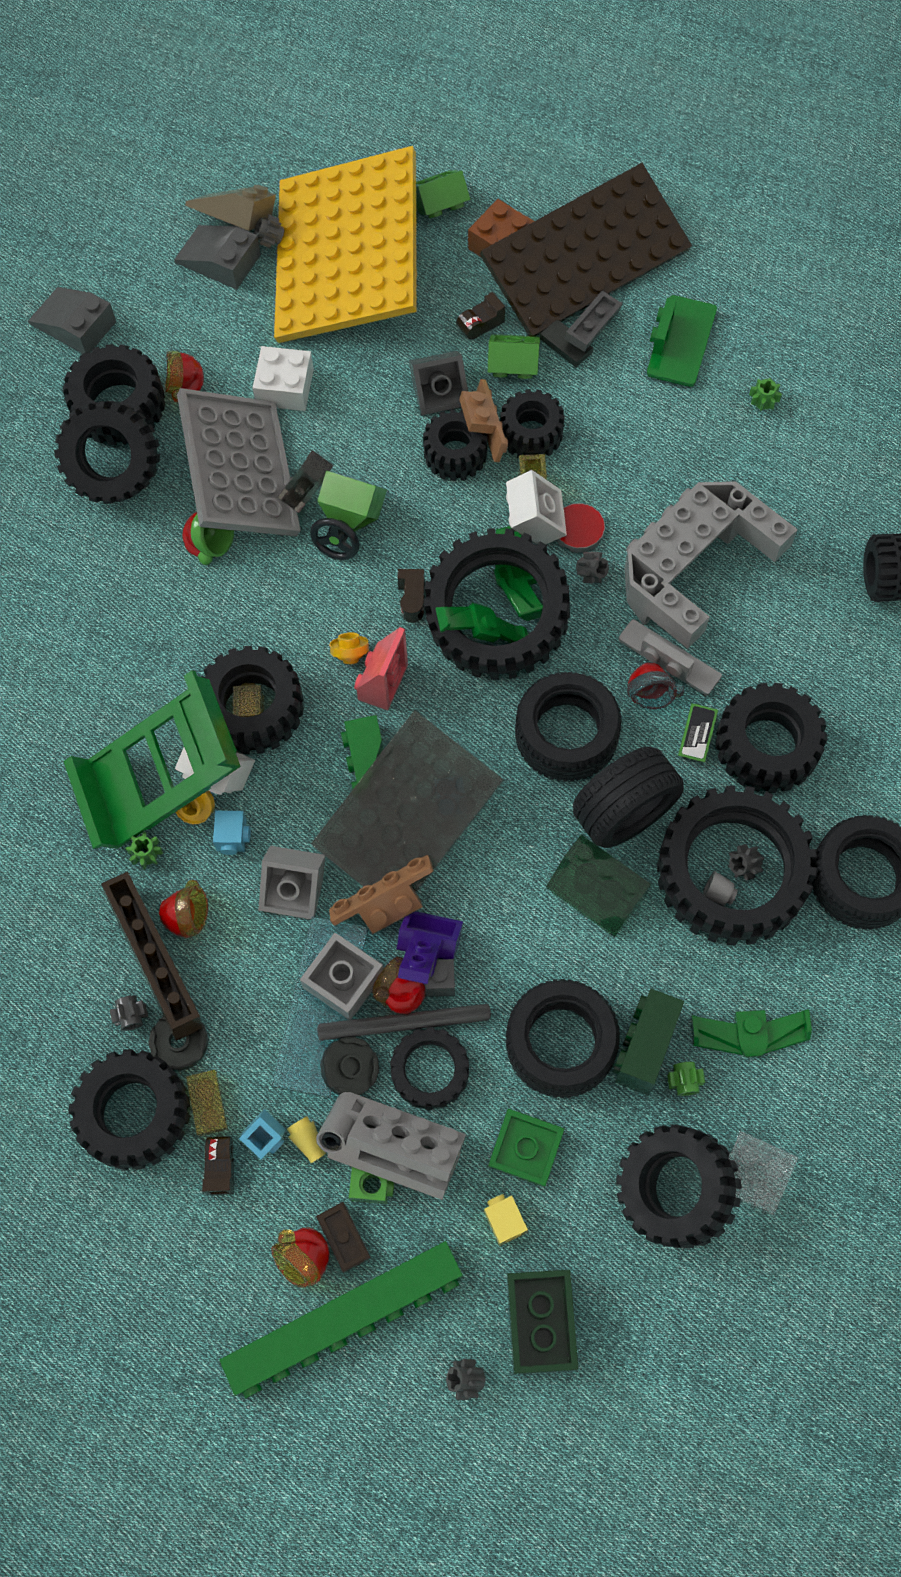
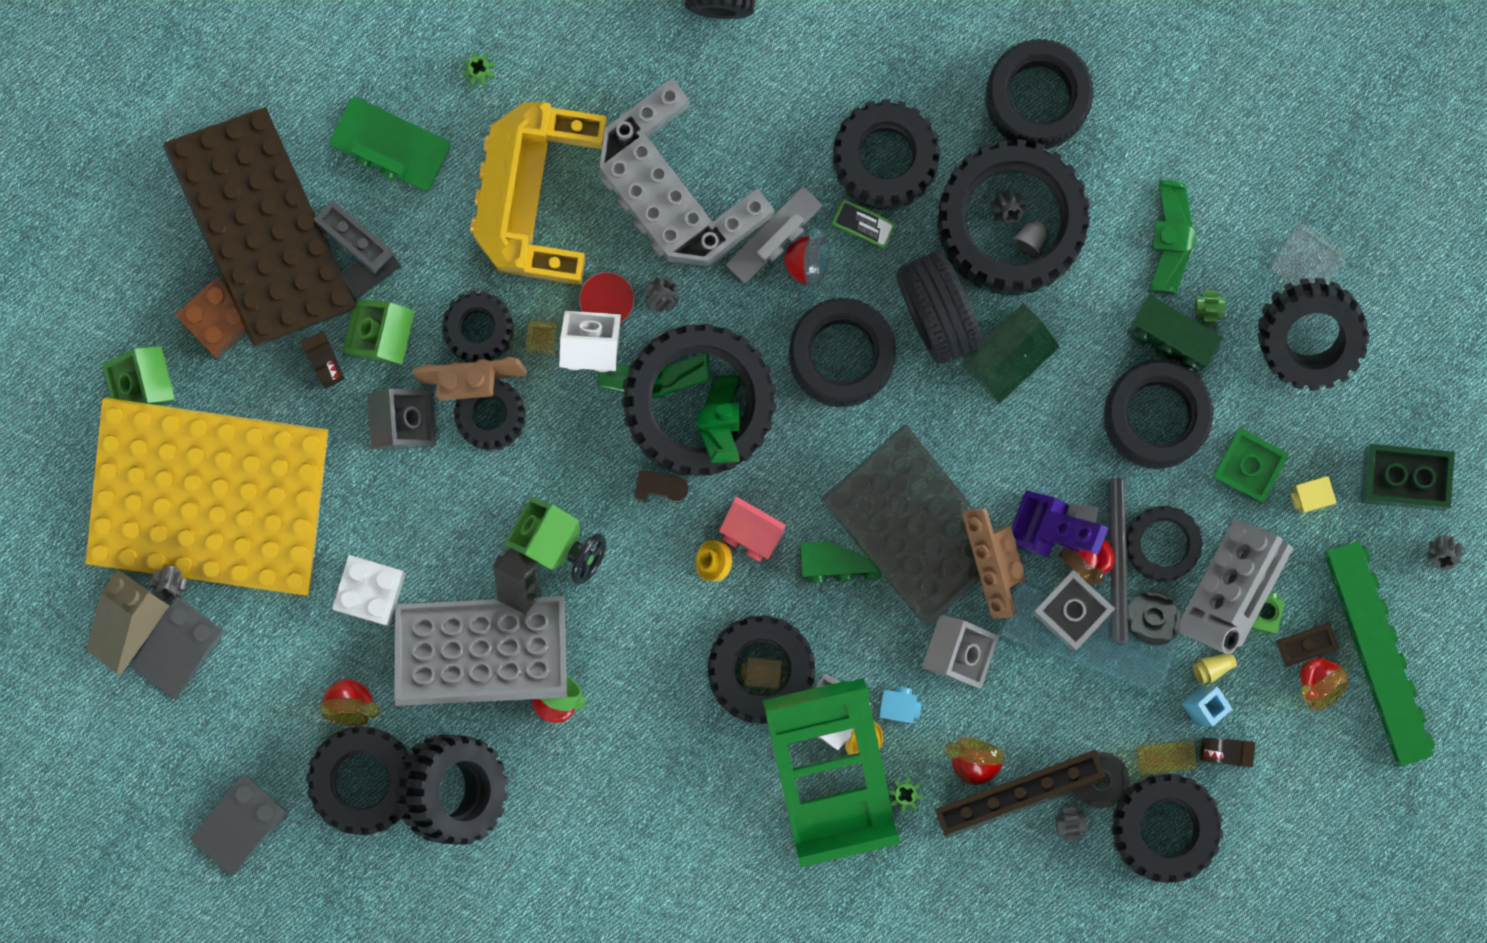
camera: 85 degrees left, 15 degrees up
none -> yellow wedge [470,102,608,286]

